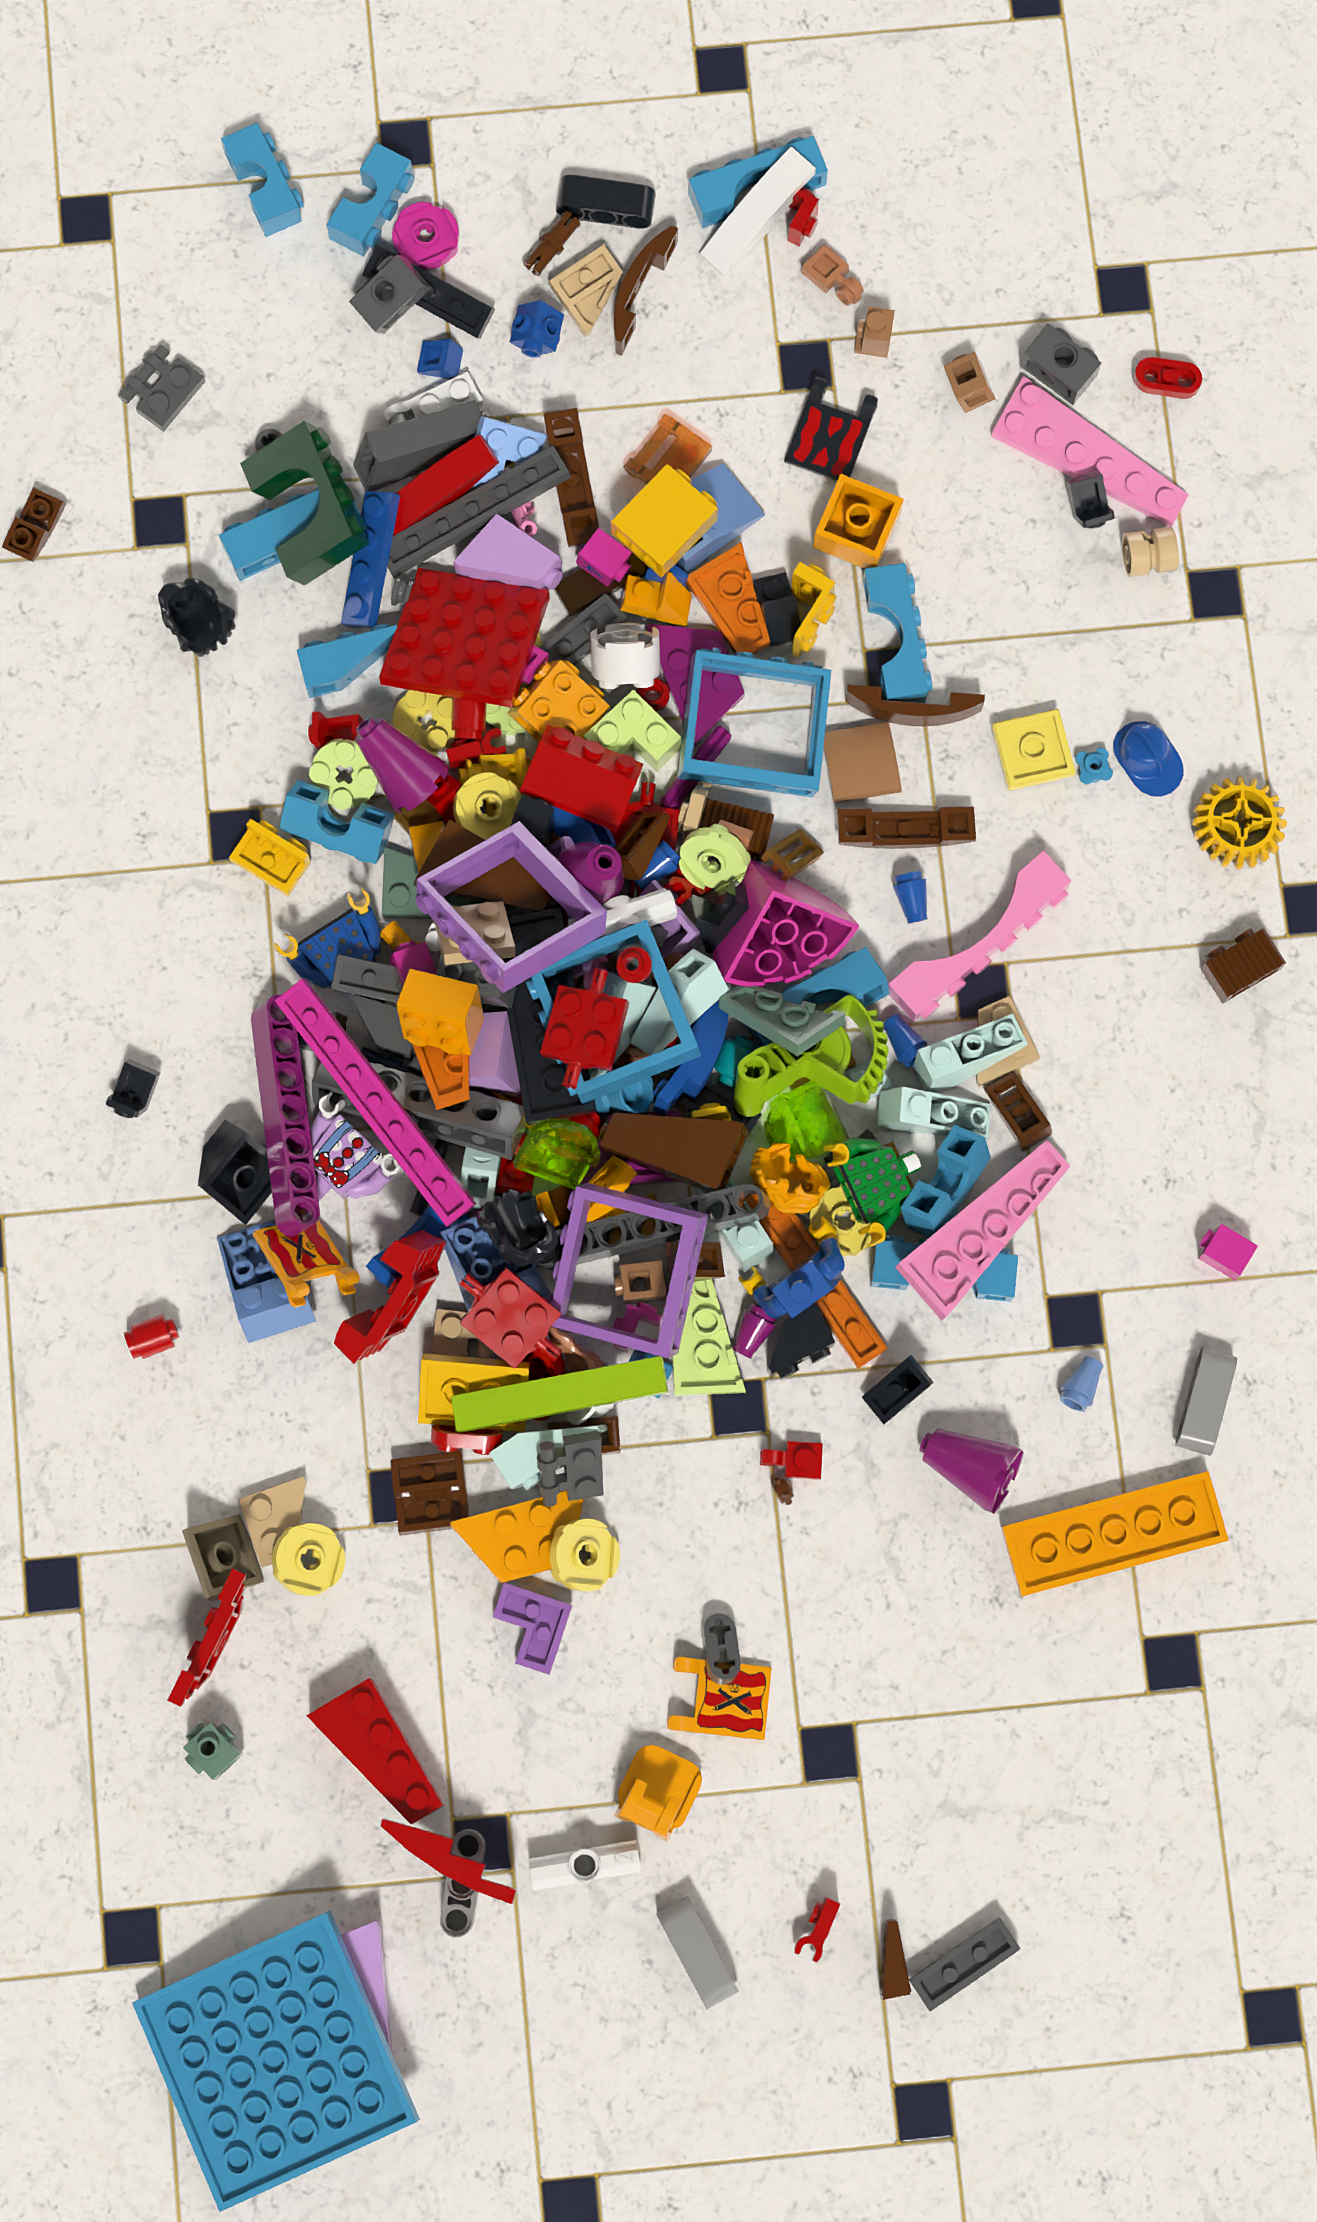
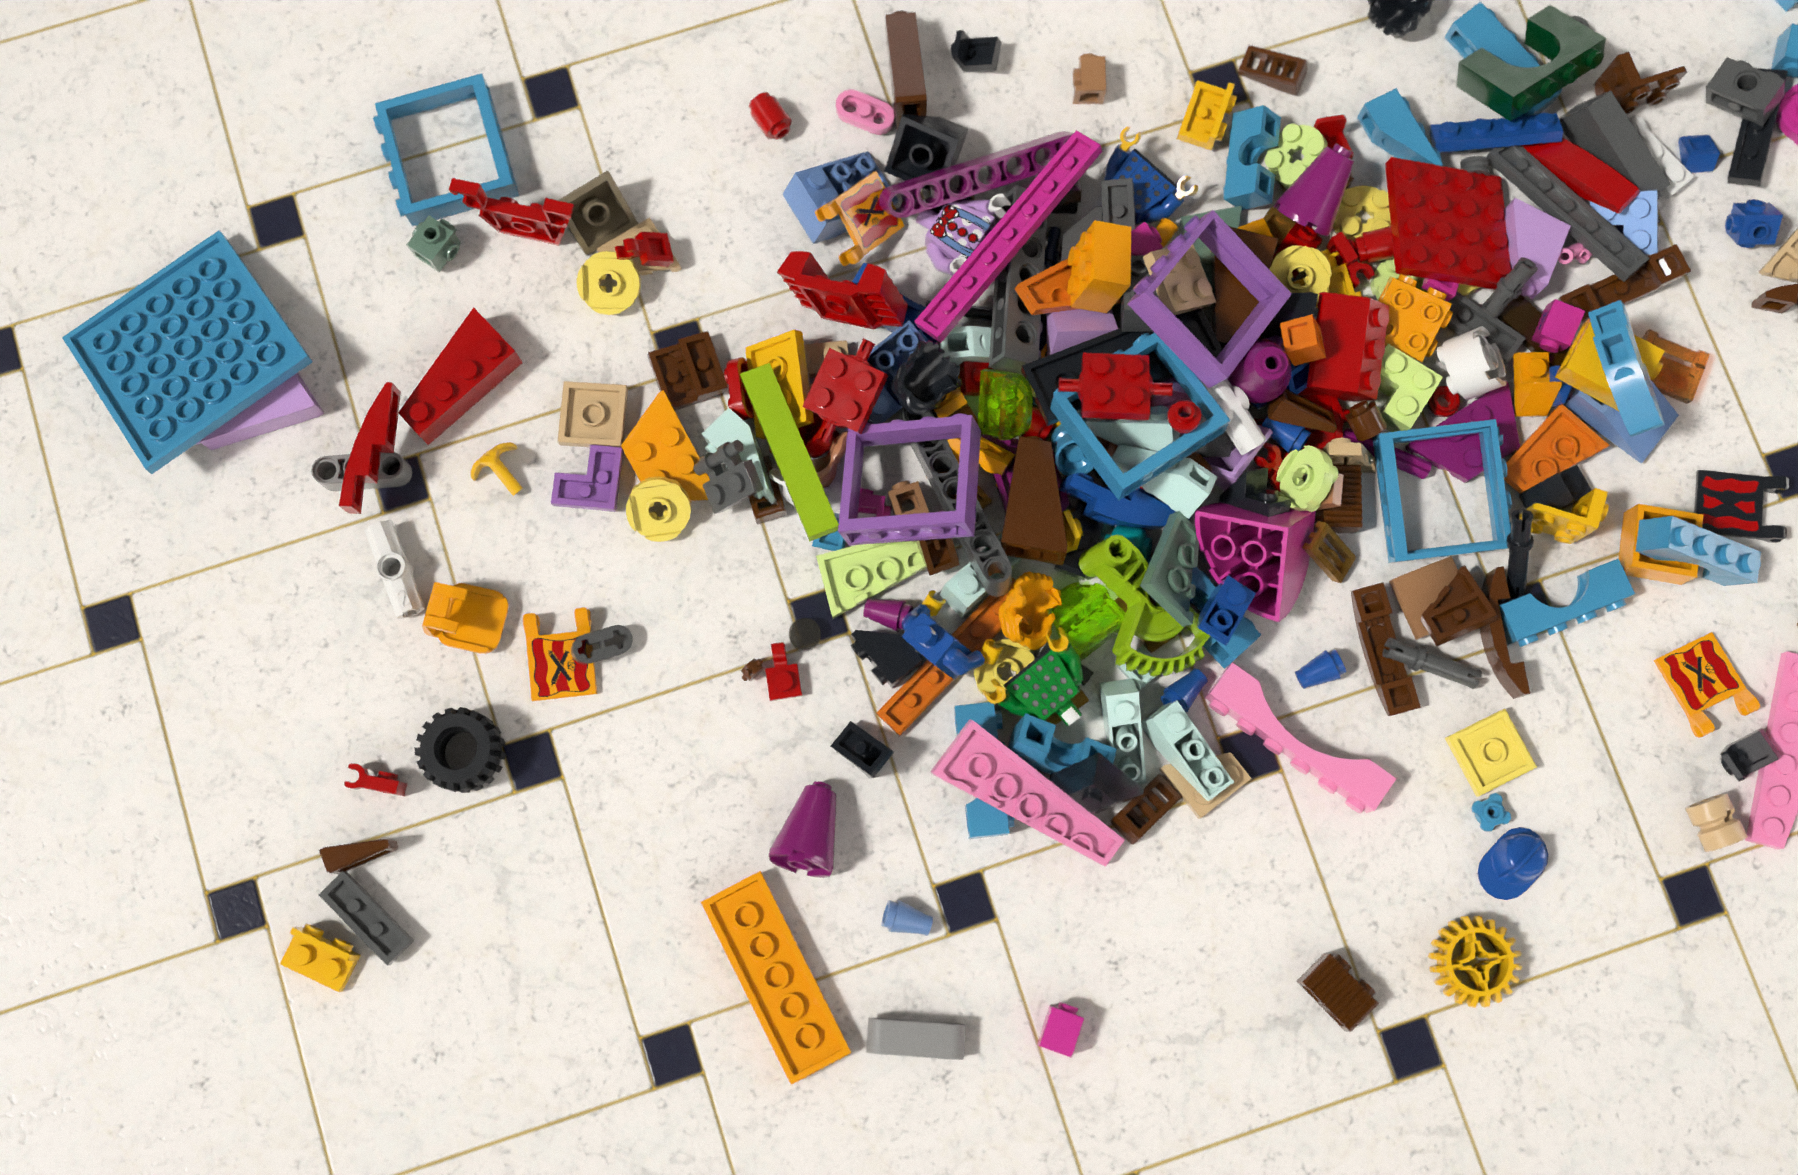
camera: 80 degrees right, 0 degrees up
light grey beam [656,1896,739,2009] -> none
none -> yellow bracket [280,924,361,992]
none -> dark azure window [373,73,519,226]
none -> black tyre [415,707,506,793]
none -> yellow plant [470,442,523,496]
none -> tan plate [557,381,628,448]
none -> red plate [615,231,674,267]
none -> clear smoke tile [789,618,821,652]
none -> bright pink plate [836,90,894,135]
none -> reddish brown slope [885,11,927,130]
none -> black slope [1049,753,1144,815]
none -> medium nougat brick [1073,53,1106,104]
none -> blue slope [1197,575,1256,646]
none -> reddish brown slope [1238,45,1308,96]
none -> orange brick [1280,314,1326,366]
none -> reddish brown plate [1345,400,1387,441]
none -> dark grey pin [1382,637,1482,689]
none -> reddish brown wing [1421,565,1498,646]
none -> dark grey pin [1481,257,1538,318]
none -> black pin [1506,509,1534,598]
none -> dark azure slope [1588,300,1665,437]
none -> reddish brown bracket [1594,52,1687,114]
none -> dark azure arch [1635,516,1761,586]
none -> flag [1653,632,1760,738]

